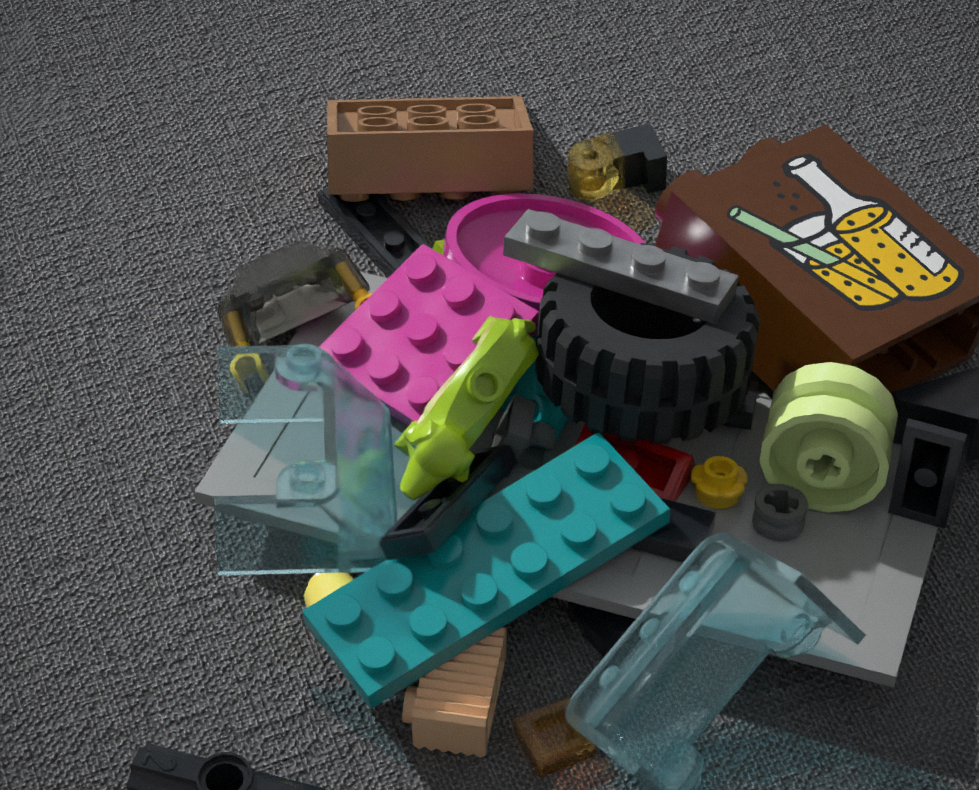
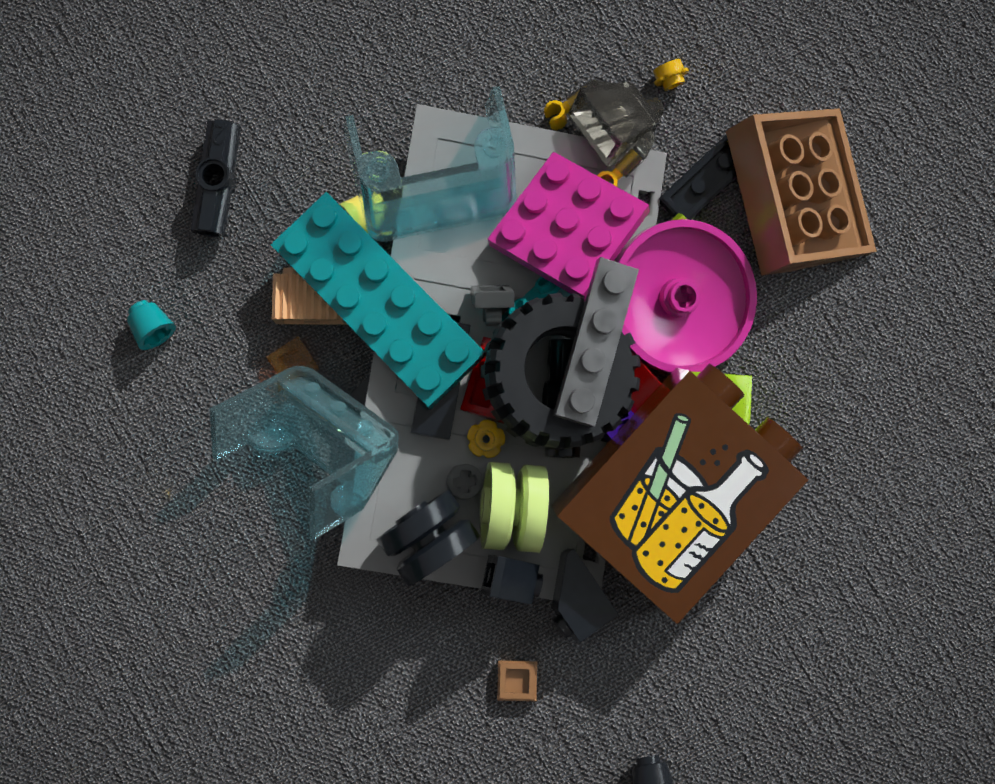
camera: 85 degrees right, 35 degrees up
black tile [378,444,518,560] -> none
lime animal [394,316,539,500] -> none
leg [568,124,667,200] -> none
none -> black wheel [376,490,481,586]
none -> yellow plate [653,59,689,91]

